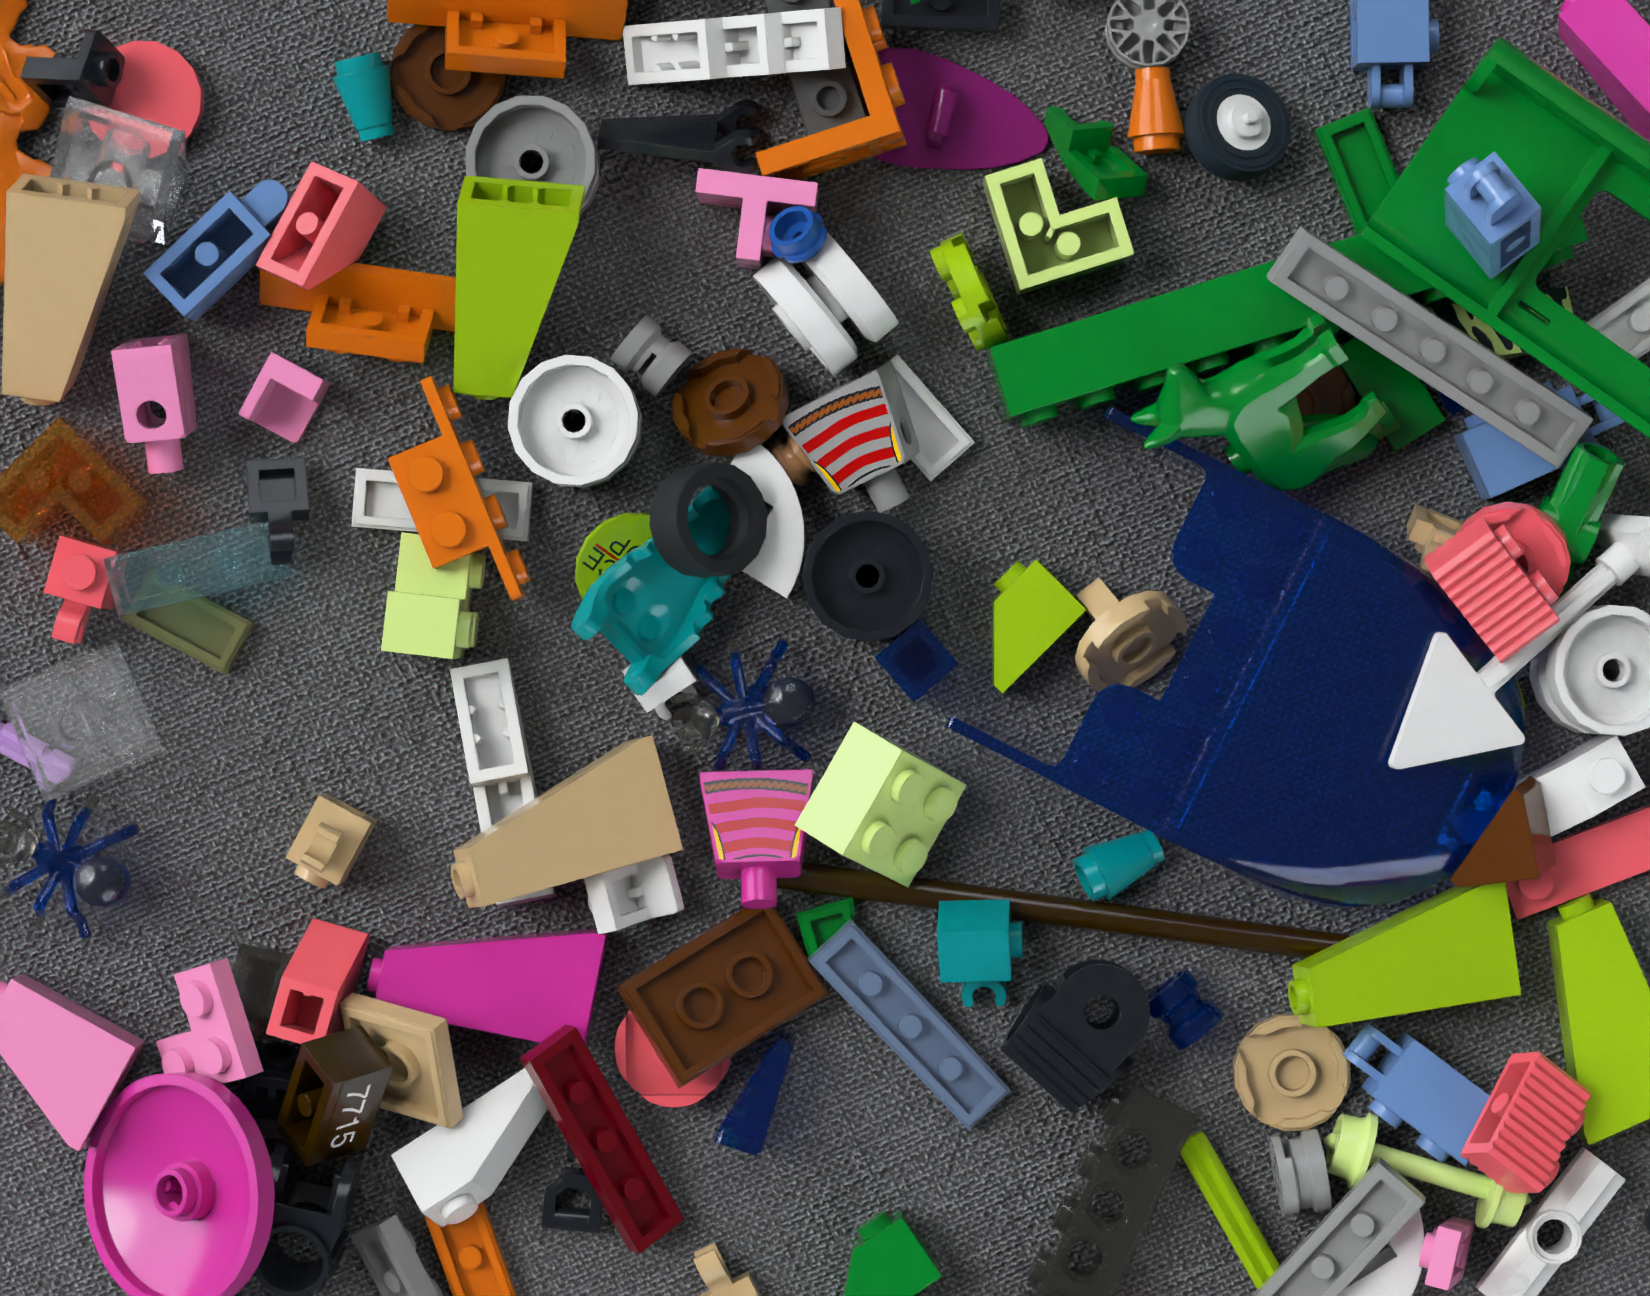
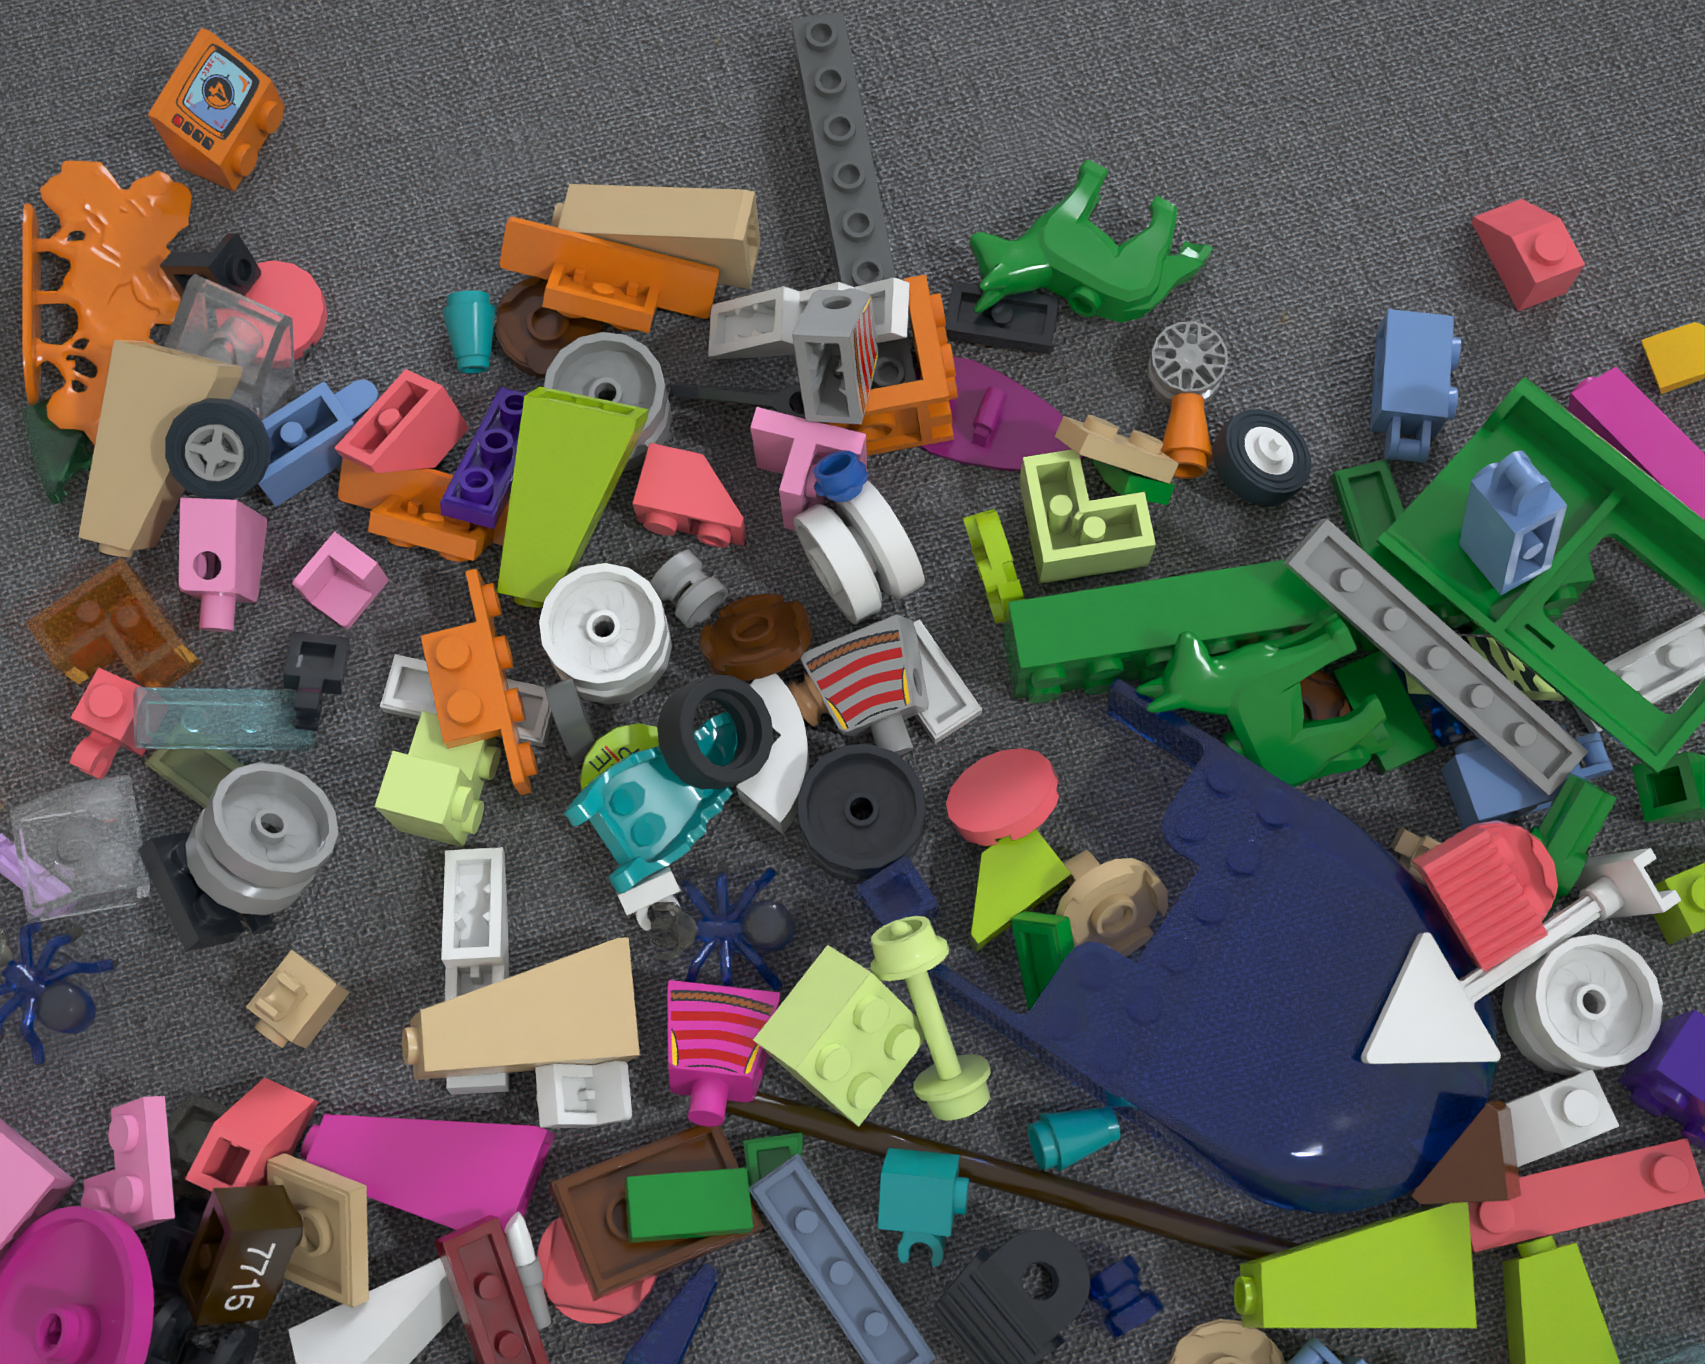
camera: 10 degrees right, 15 degrees down
none -> black plate [138,832,274,952]
none -> black wheel [165,398,271,500]
none -> light grey wheel [185,763,338,915]
none -> dark purple tile [440,387,526,529]
none -> piece [504,1211,552,1330]
none -> dark grey beam [544,678,596,764]
none -> green tile [624,1168,753,1243]
none -> coral slope [632,443,747,548]
none -> light grey torso [792,288,878,424]
none -> yellowish green piece [871,916,991,1121]
none -> coral tile [946,748,1059,846]
none -> green tile [1011,911,1089,1036]
none -> tan plate [1055,415,1179,484]

